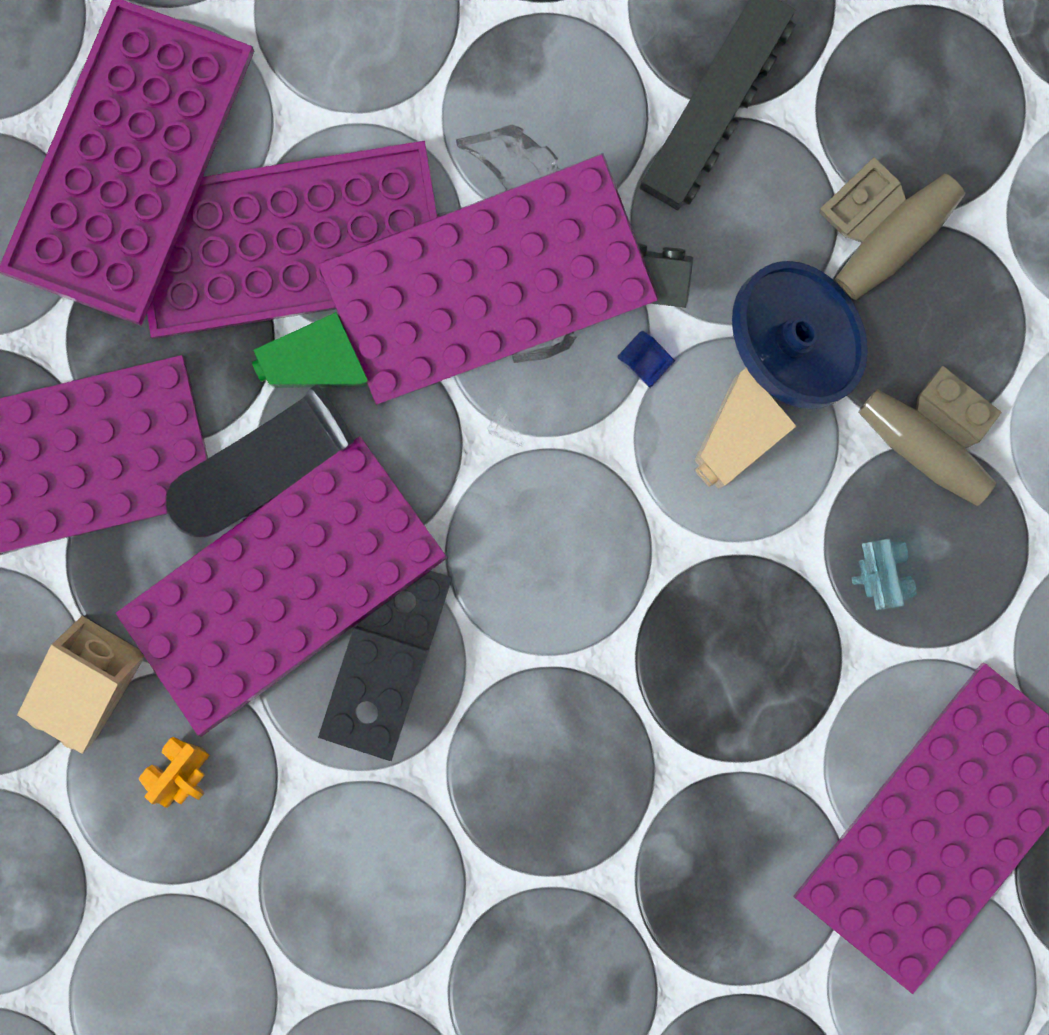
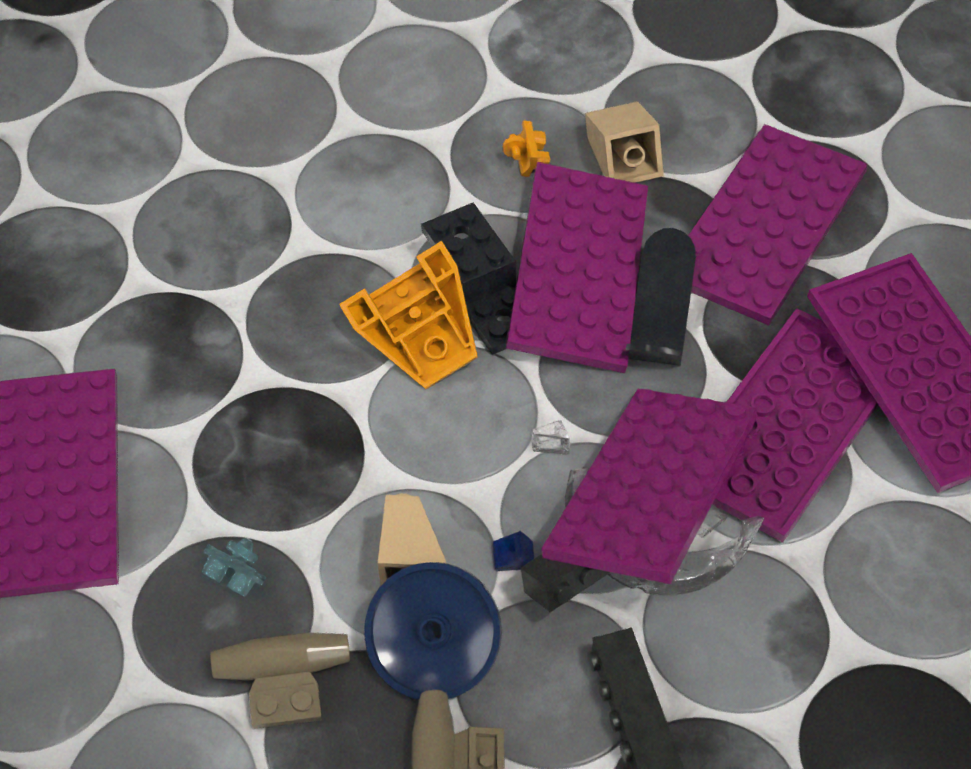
camera: 135 degrees right, 35 degrees down
green slope [252,312,369,388] -> none
none -> light orange wedge [339,241,478,389]

